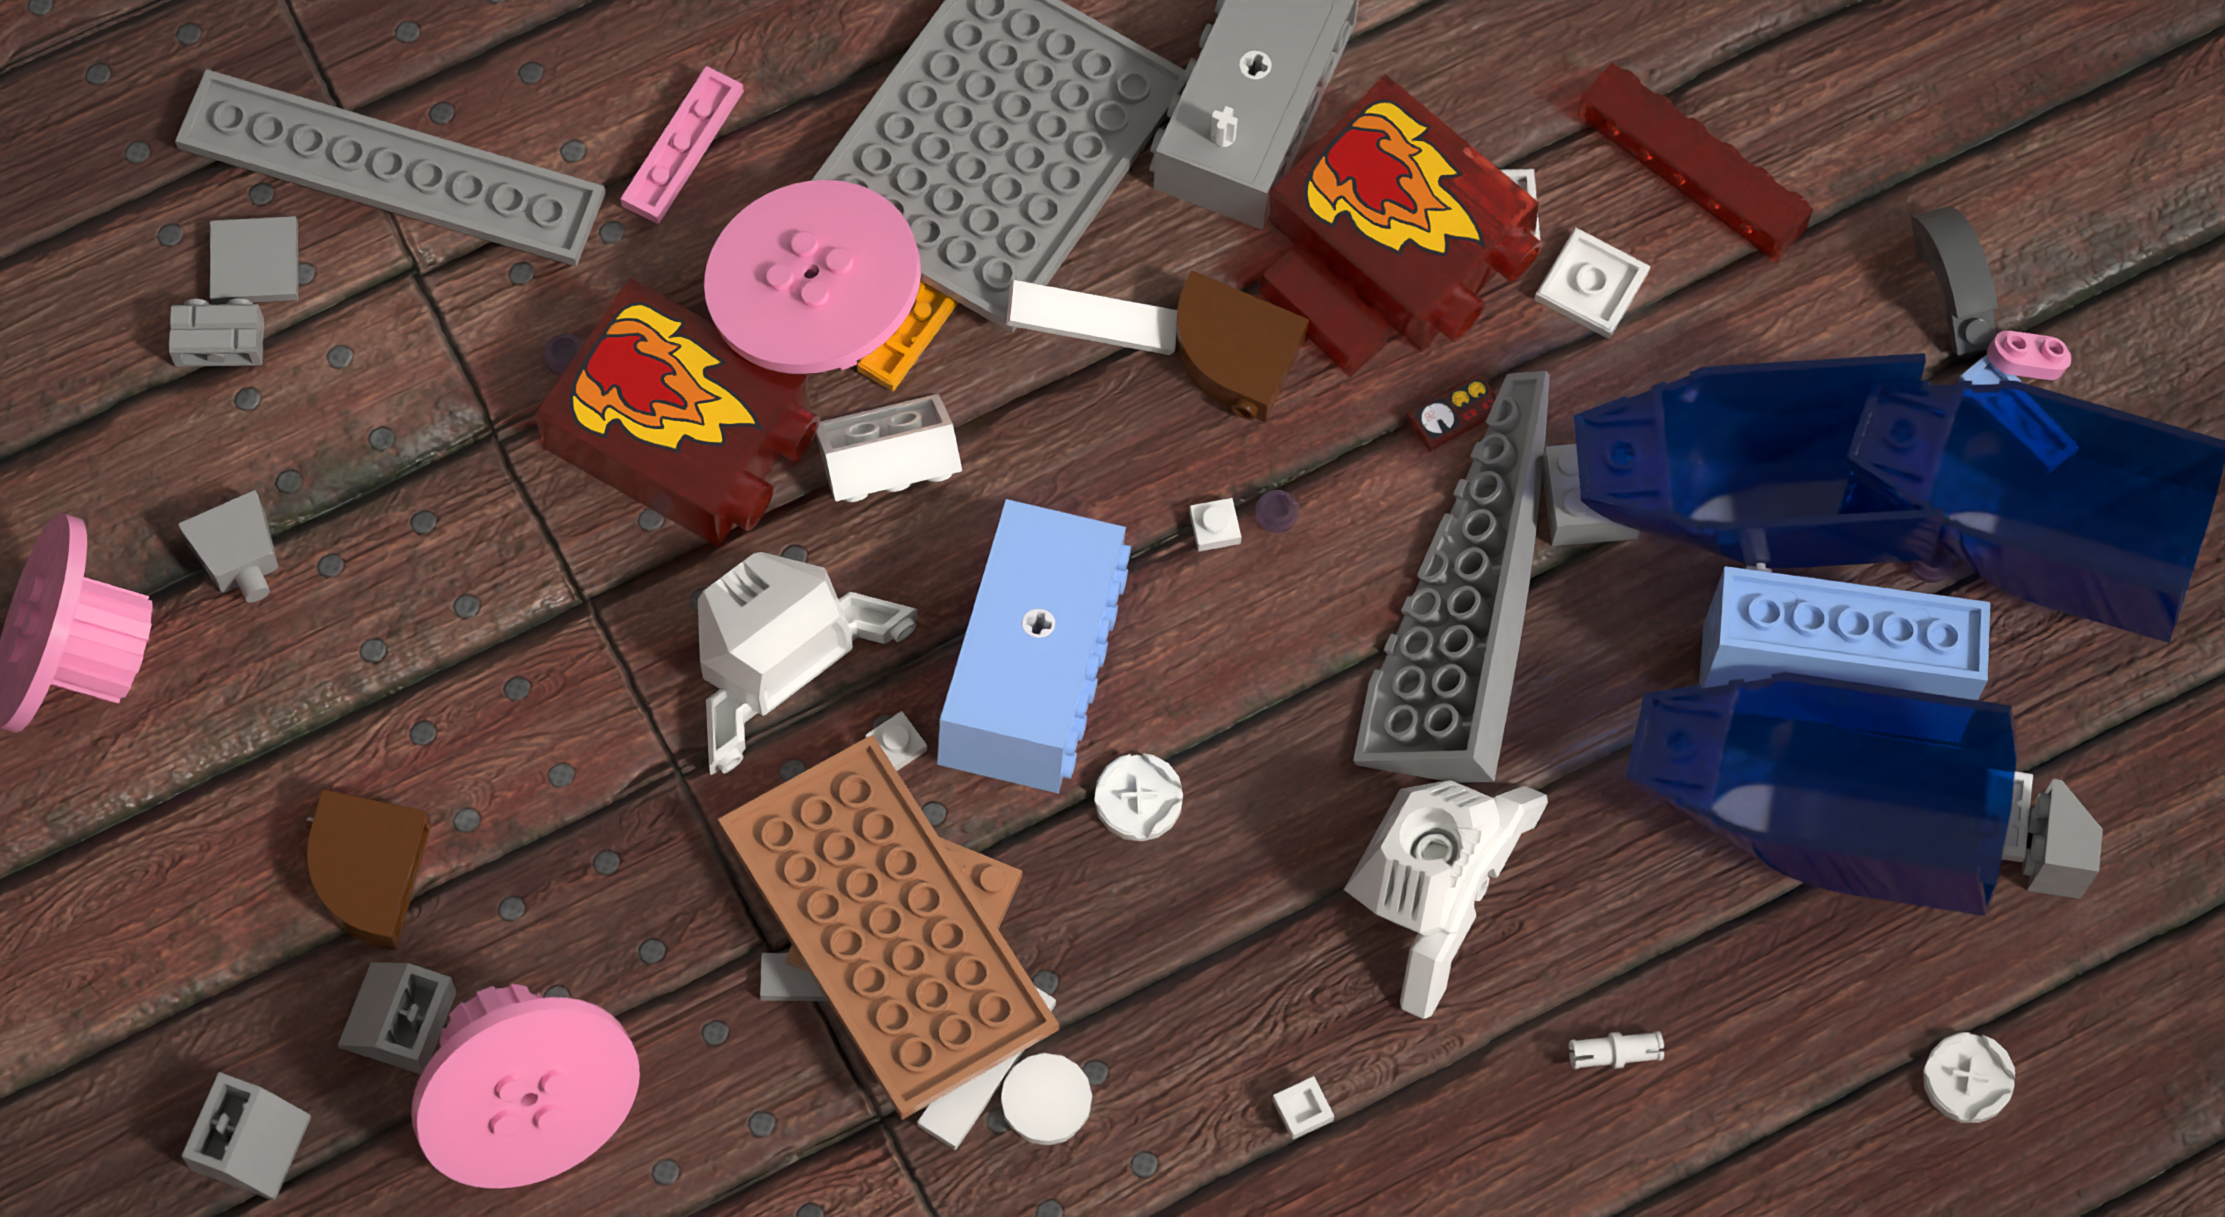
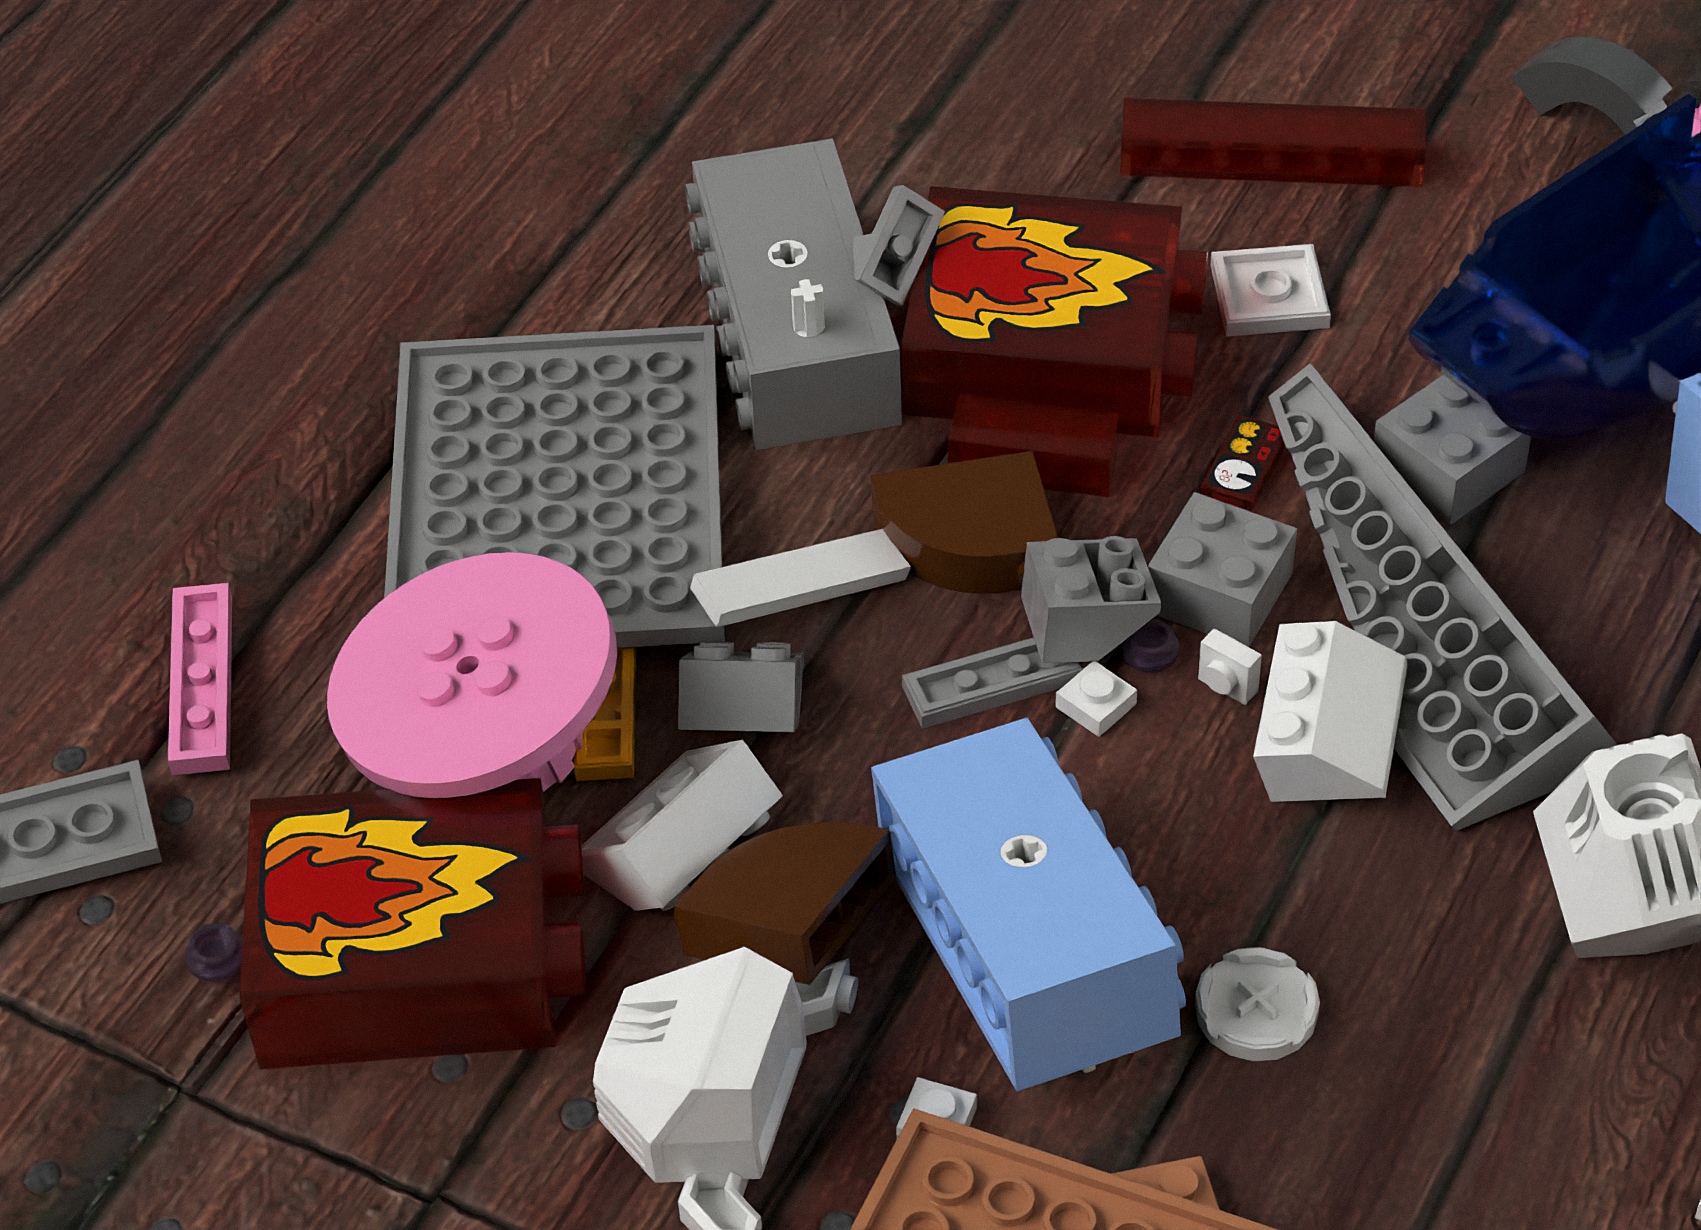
camera: 30 degrees left, 20 degrees down
none -> reddish brown brick [674,822,897,985]
none -> light grey slope [678,641,804,732]
none -> light grey slope [853,185,945,306]
none -> light grey tile [902,637,1082,729]
none -> light grey slope [1021,536,1161,663]
none -> light grey brick [1148,492,1297,647]
none -> white plate [1198,628,1262,705]
none -> white slope [1253,621,1408,802]

